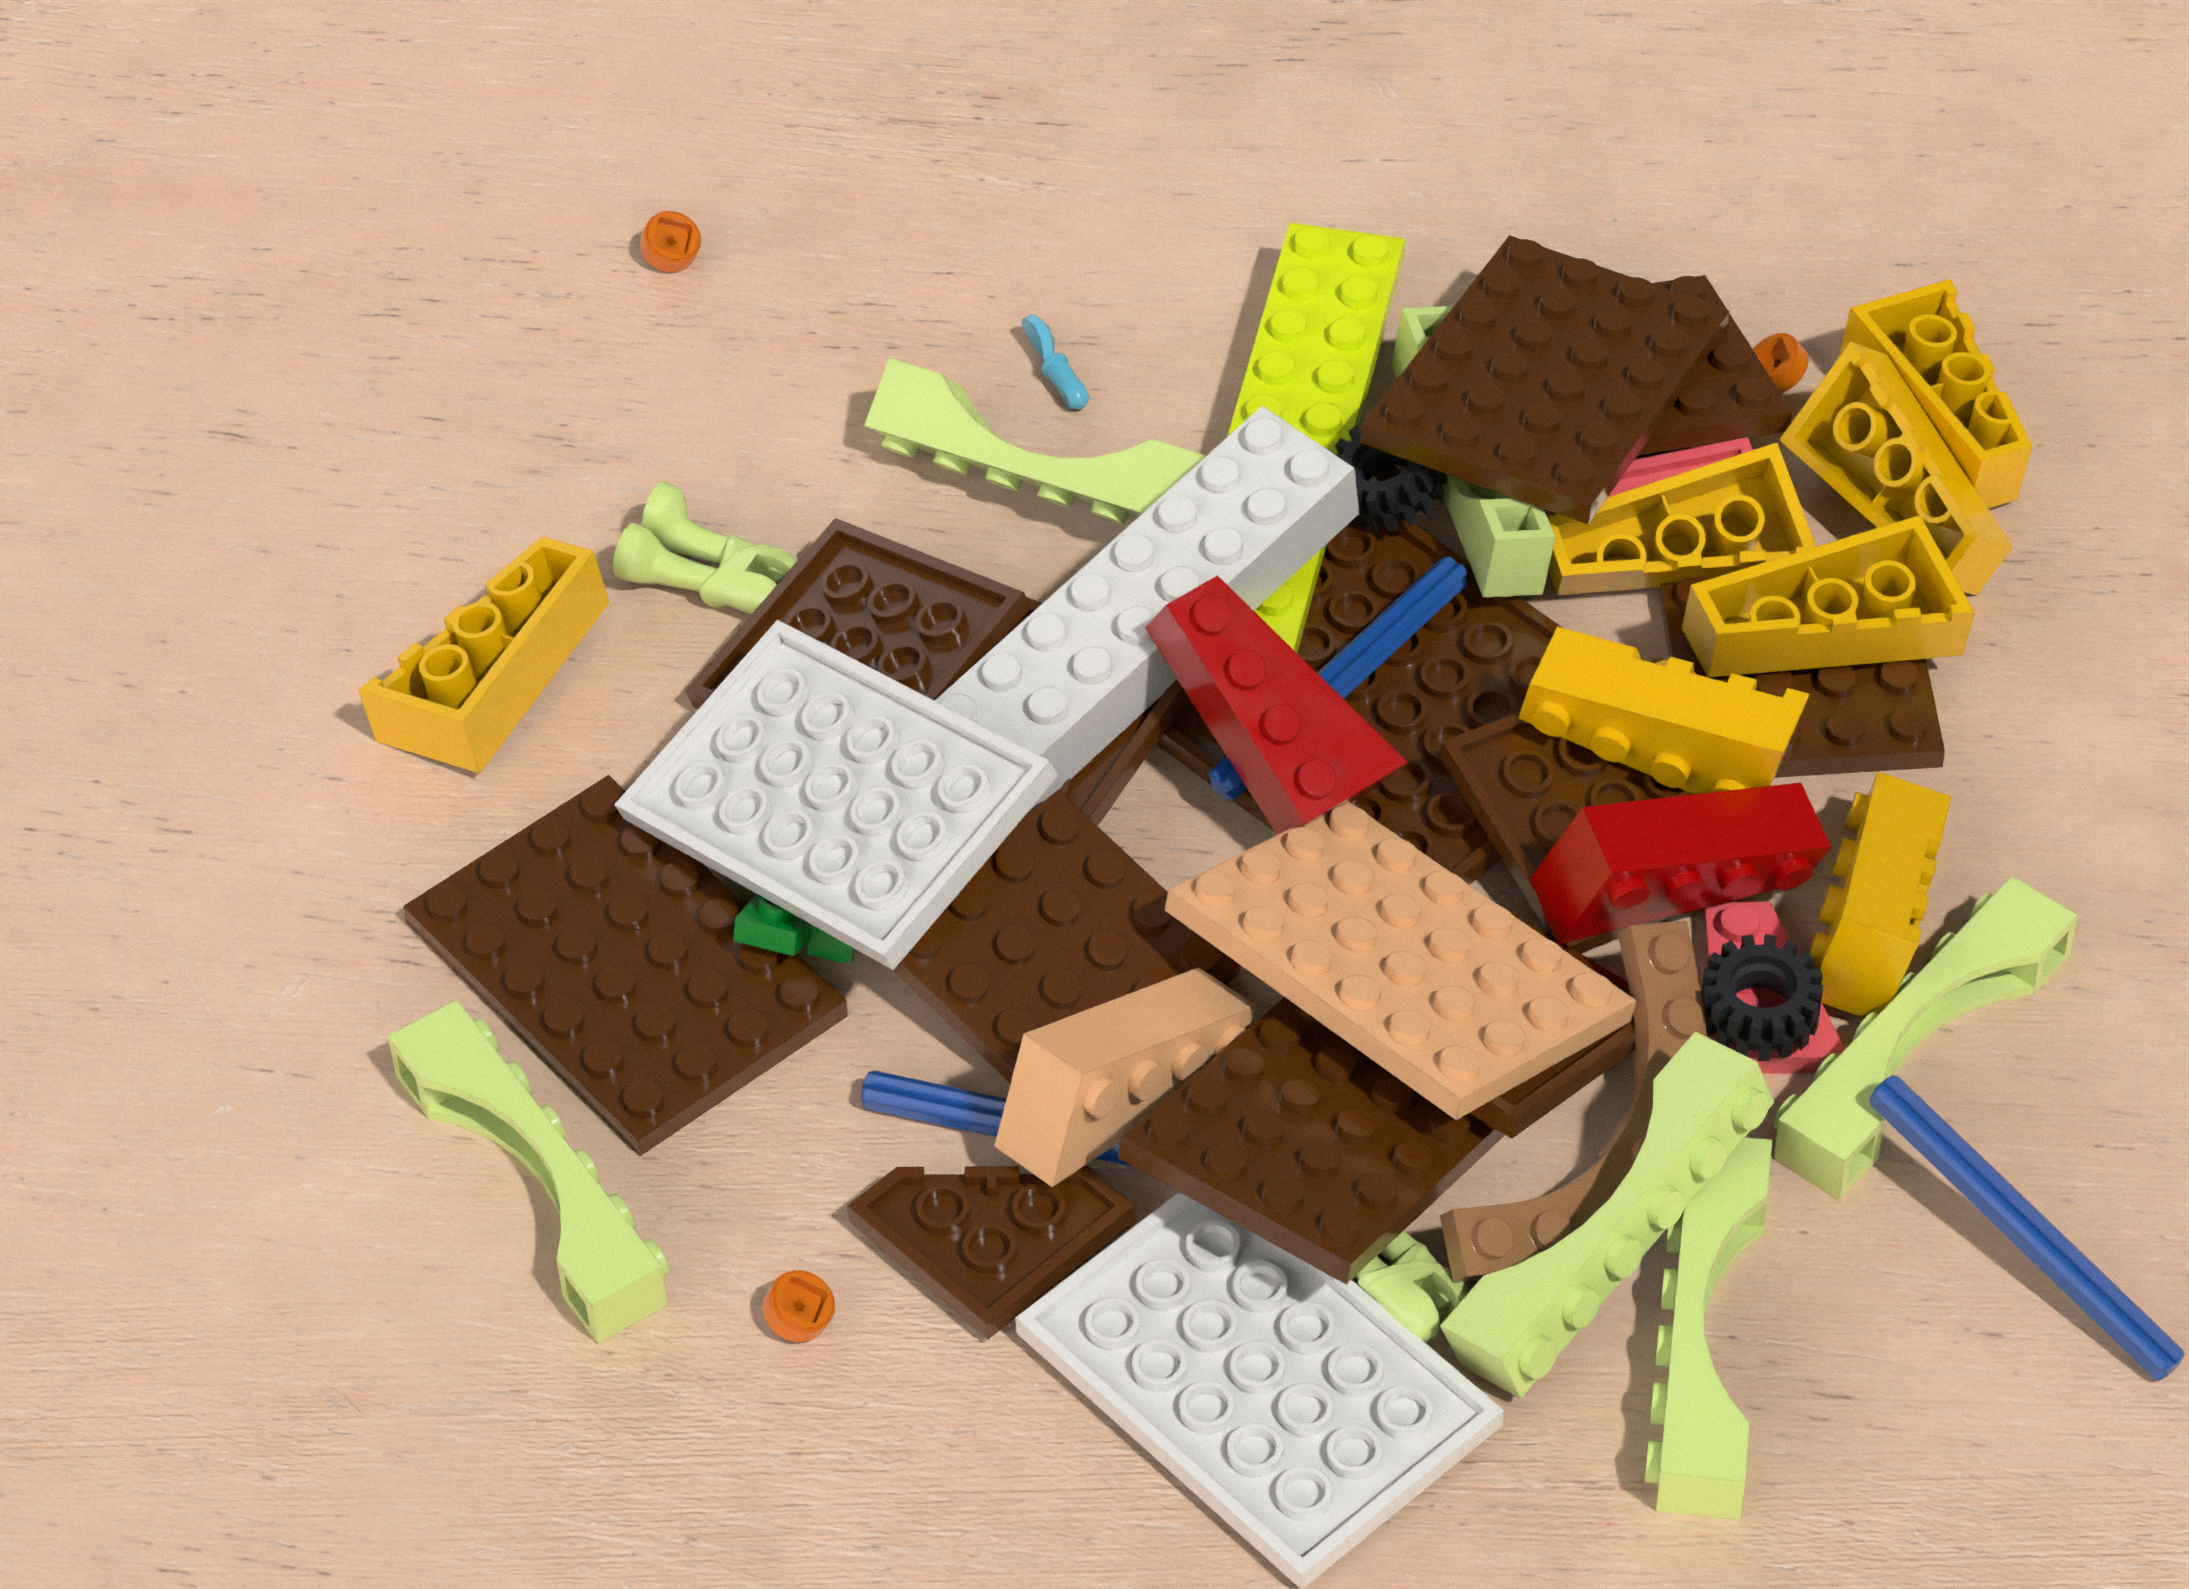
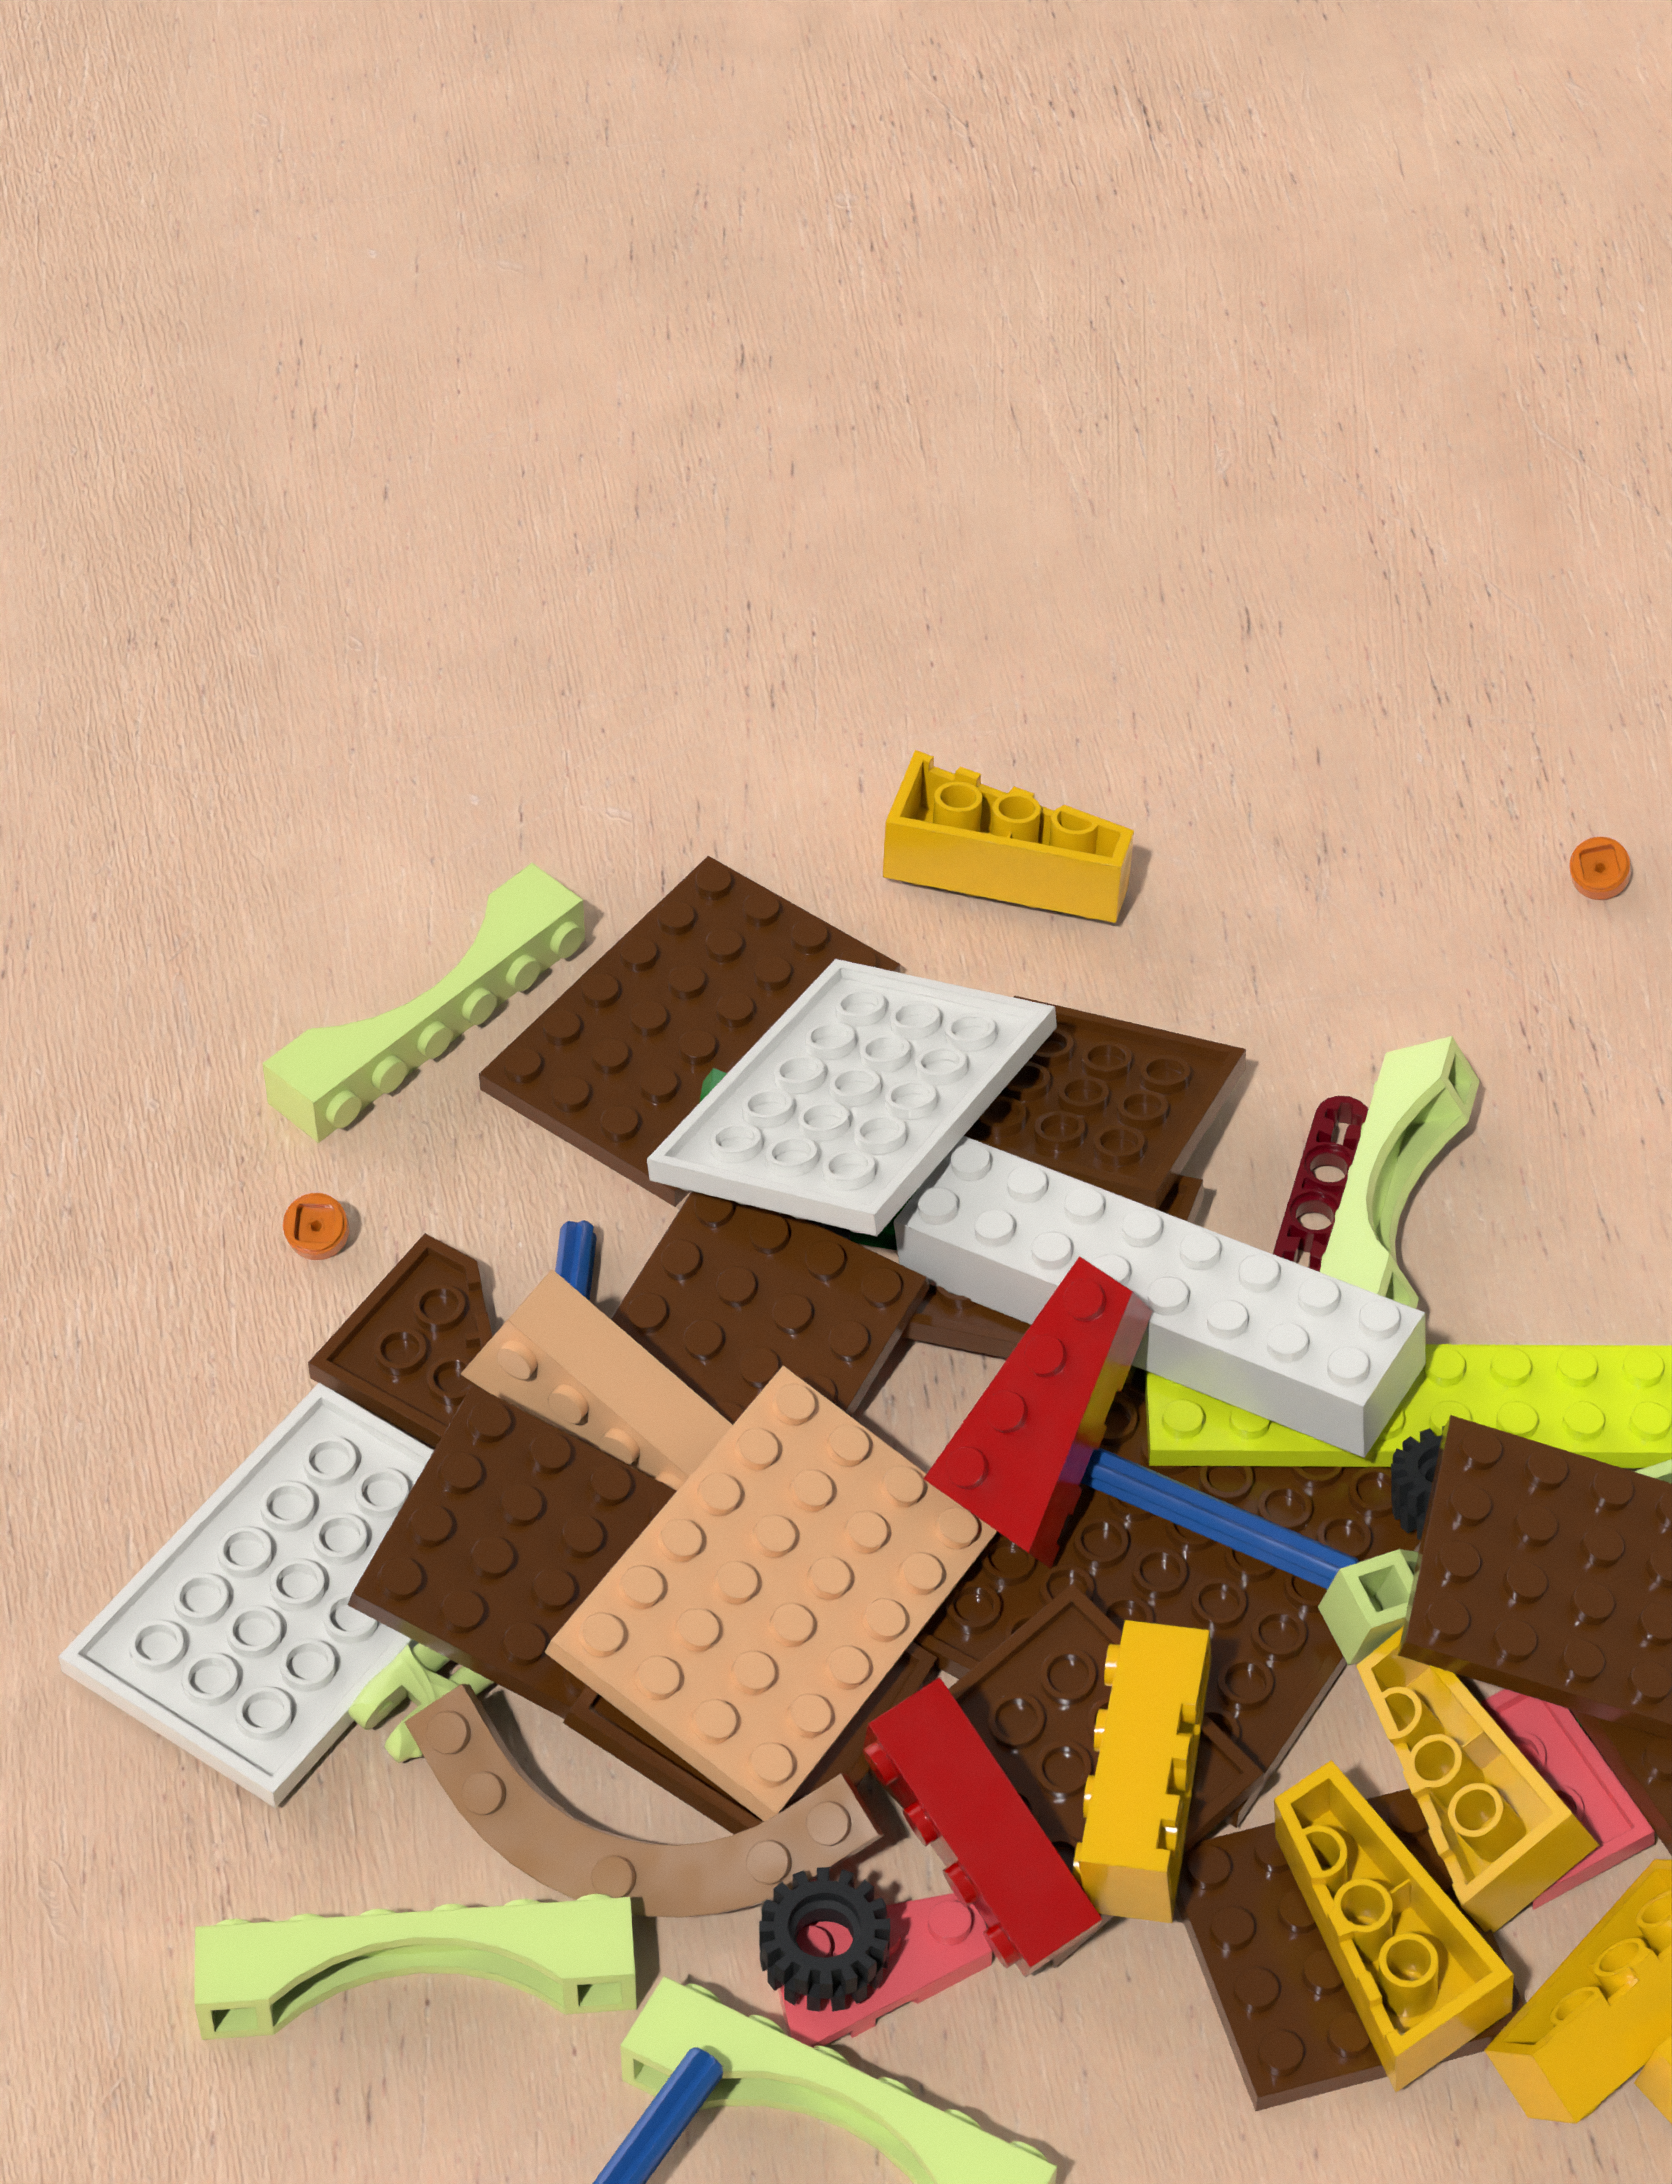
camera: 75 degrees right, 0 degrees up
yellowish green piece [613,481,798,615] -> none
medium azure piece [1021,314,1089,410] -> none
yellowish green arch [1440,1031,1774,1399] -> none
yellow wedge [1808,771,1952,1018] -> none
none -> dark red beam [1273,1095,1369,1272]

